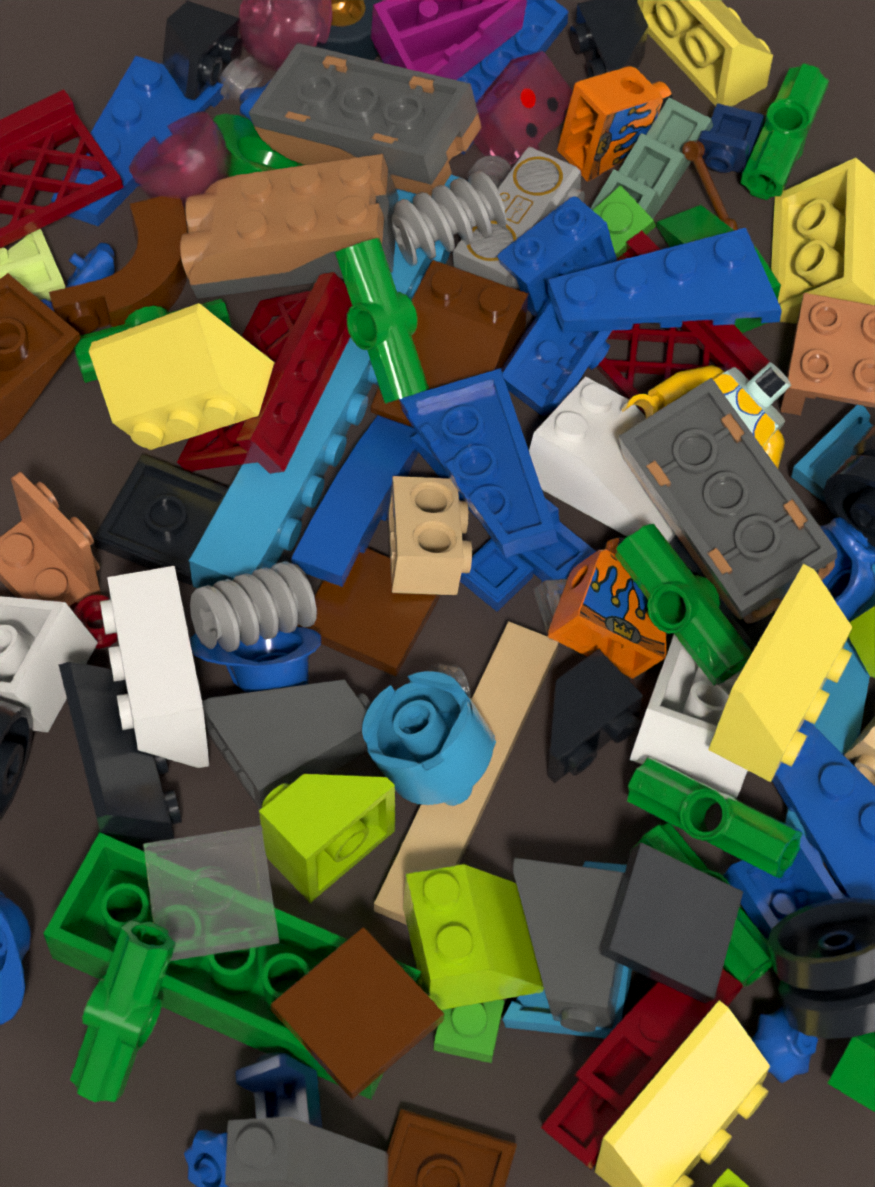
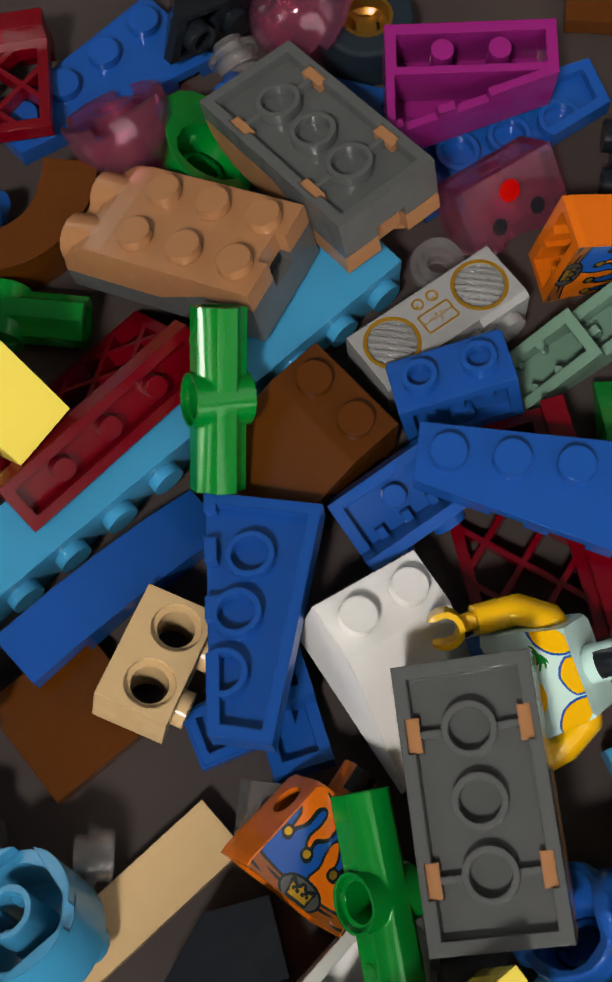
camera: 30 degrees right, 10 degrees up
light grey piece [391,171,507,267] -> none
bright green plate [593,185,656,258] -> none

